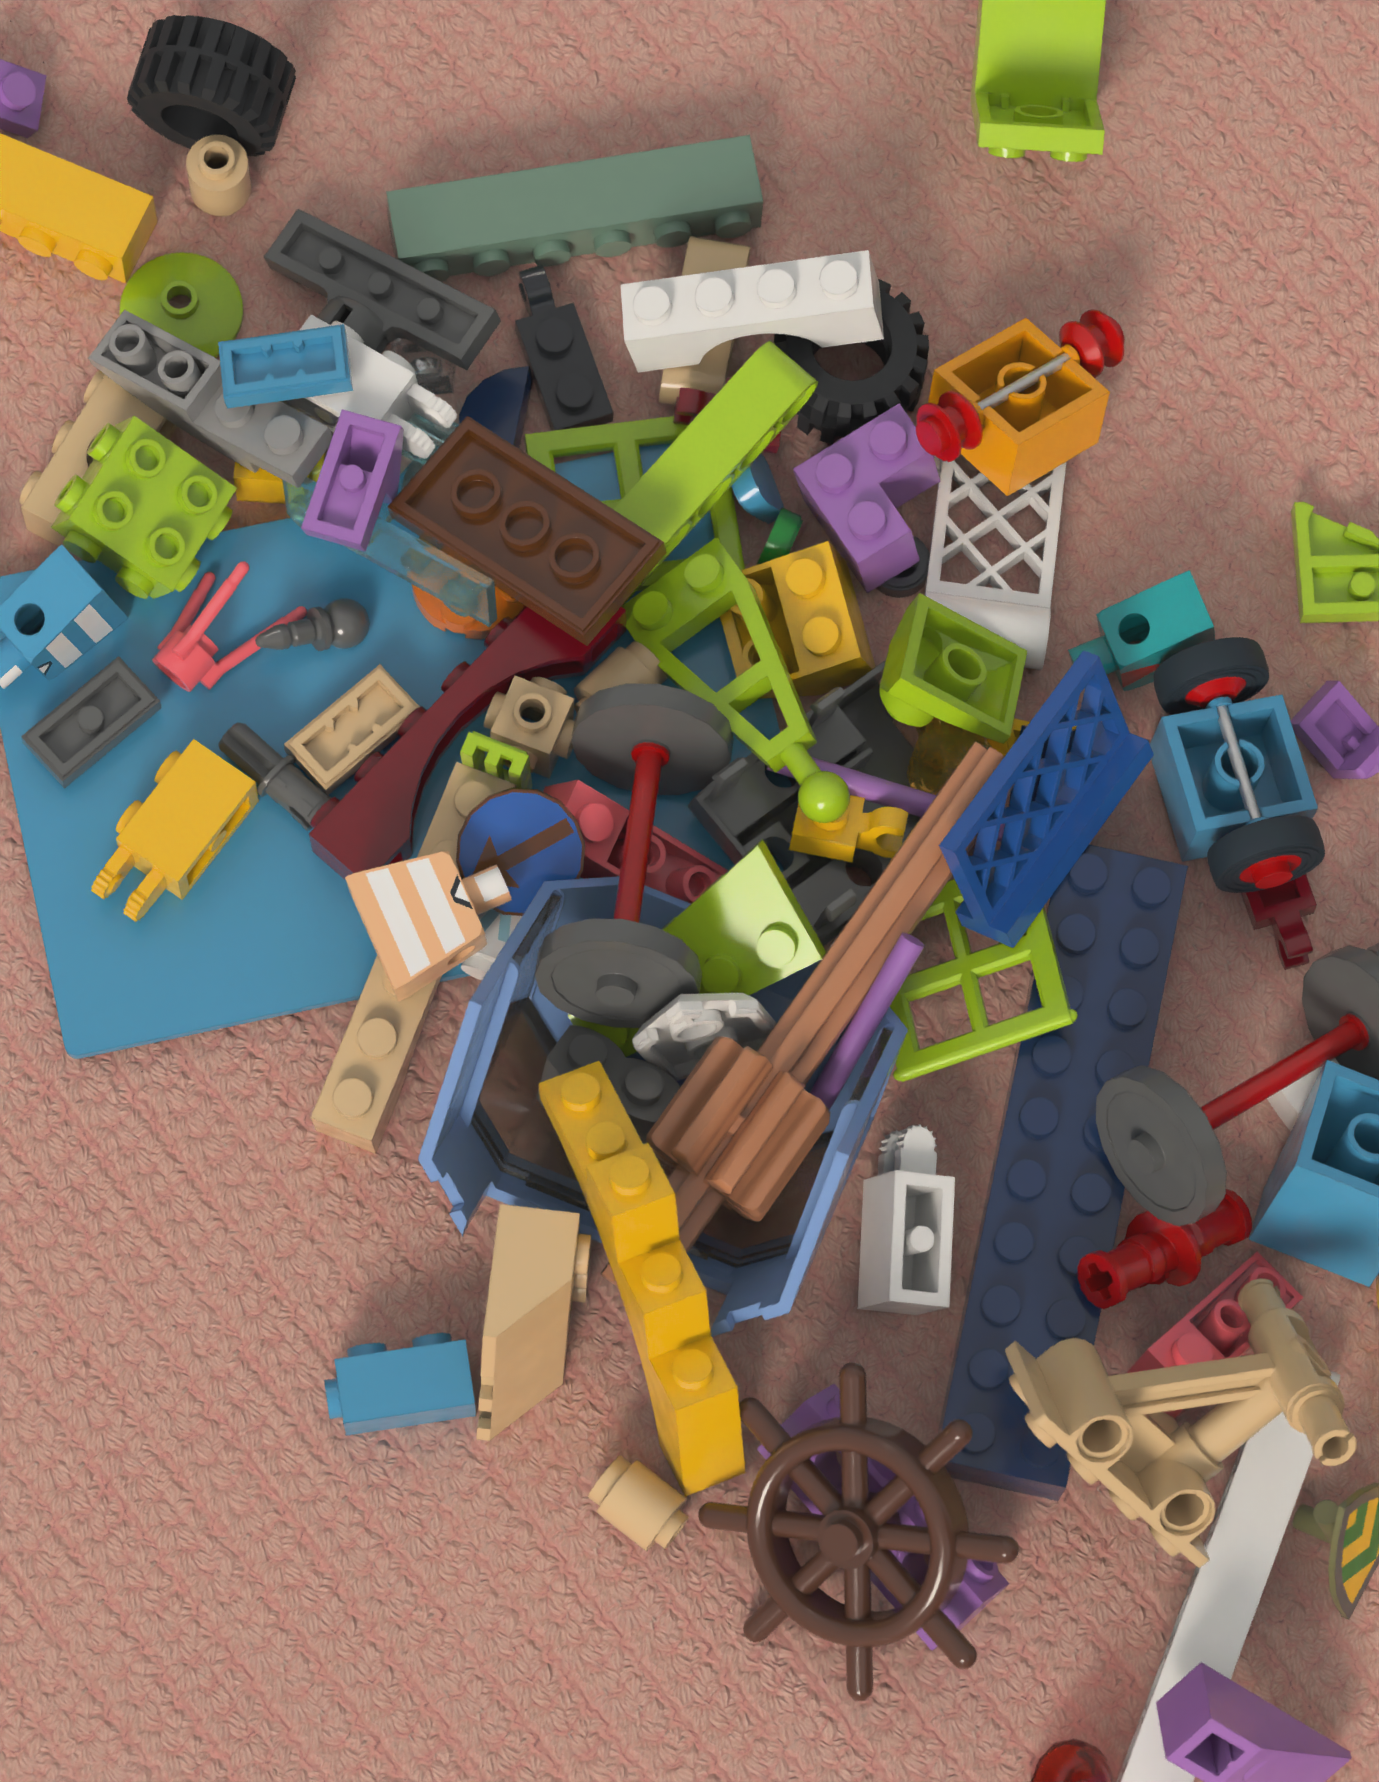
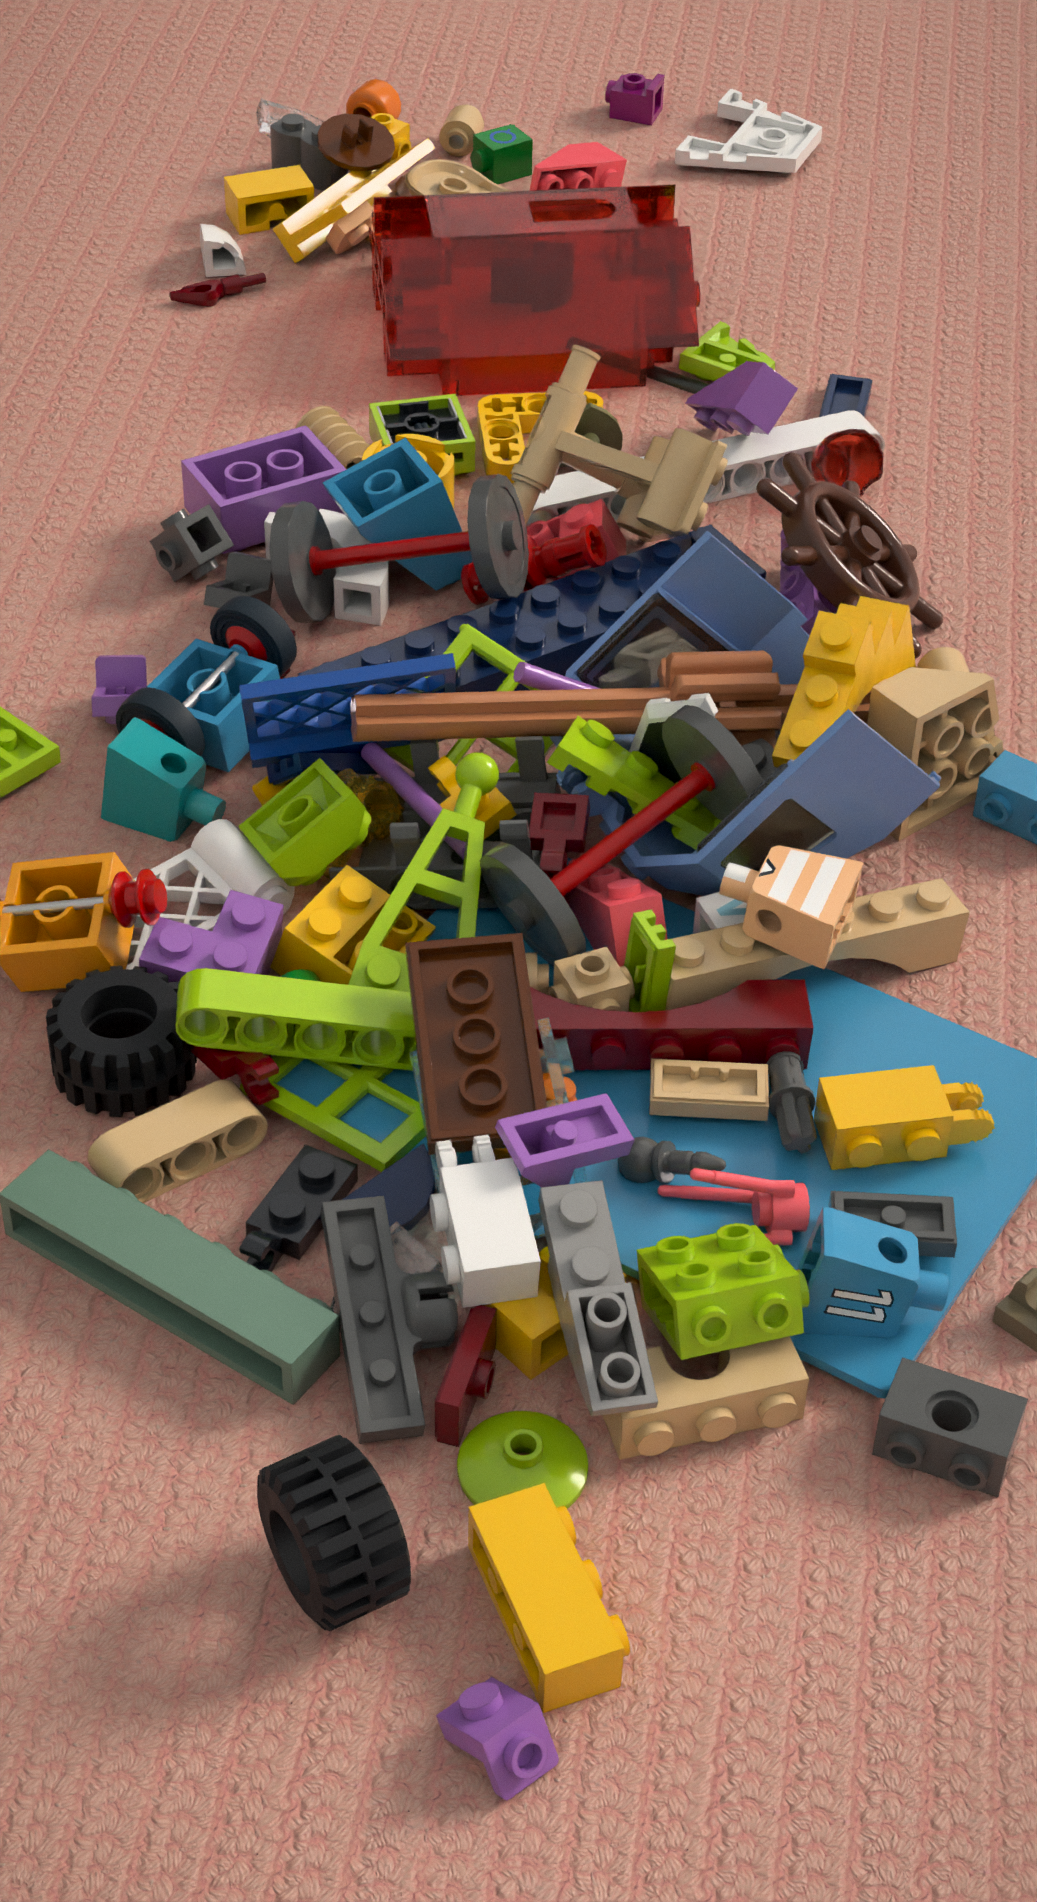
camera: 130 degrees left, 30 degrees down
tan brick [186,135,251,217] -> none
dark azure plate [218,324,353,409] -> none
blue piece [456,788,585,916] -> none
white arch [620,250,884,373] -> none
none -> dark red plate [435,1305,497,1447]
none -> dark red plate [529,792,590,879]

